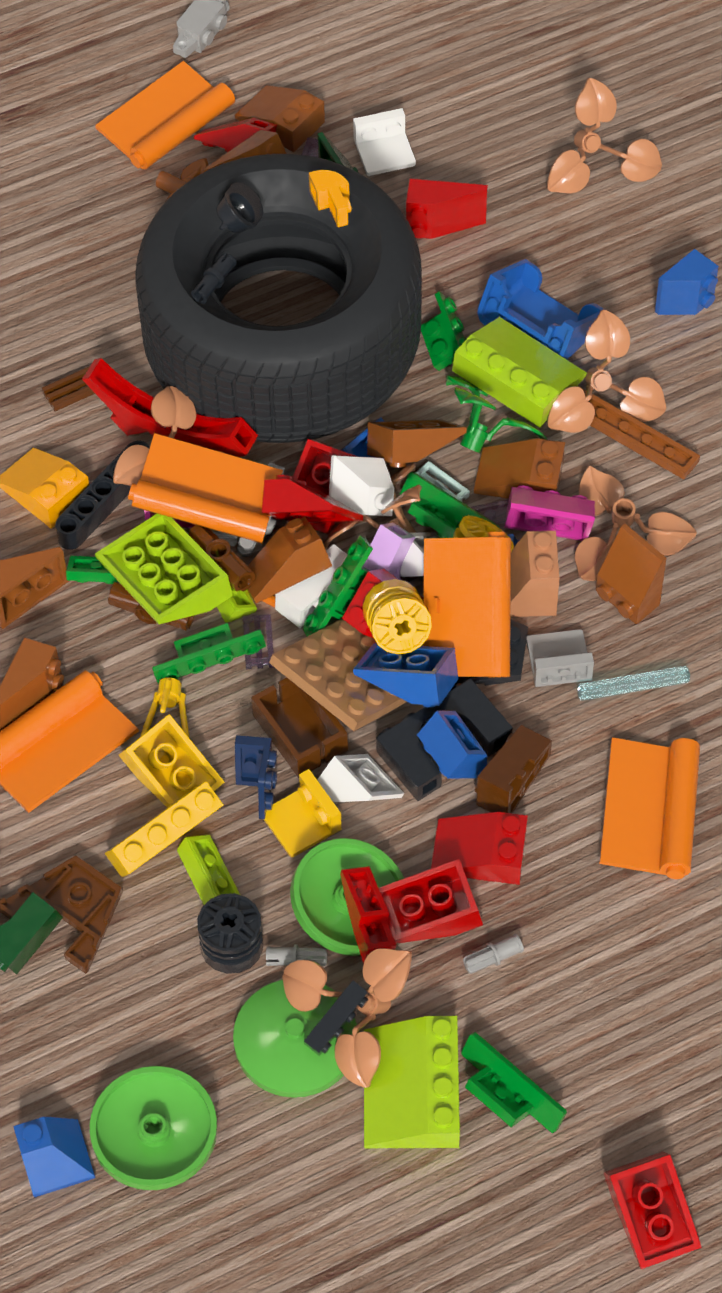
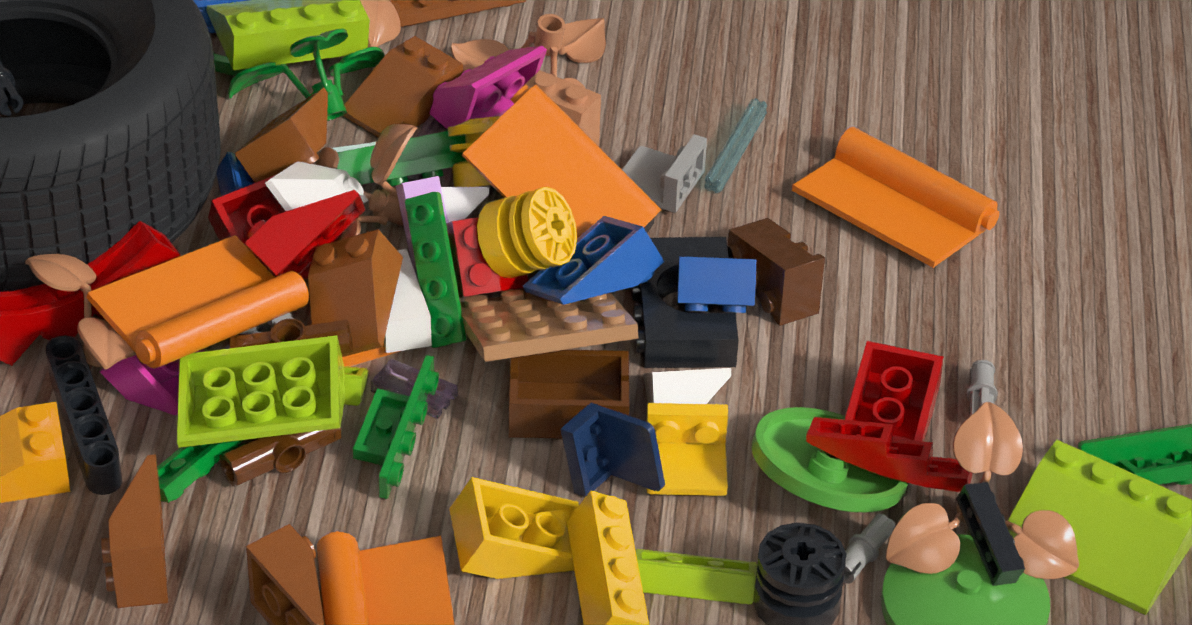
camera: 60 degrees left, 15 degrees down
yellow plant [140,678,189,737] -> none
red slope [431,812,528,885] -> none
dark orange slope [596,524,667,625] -> none

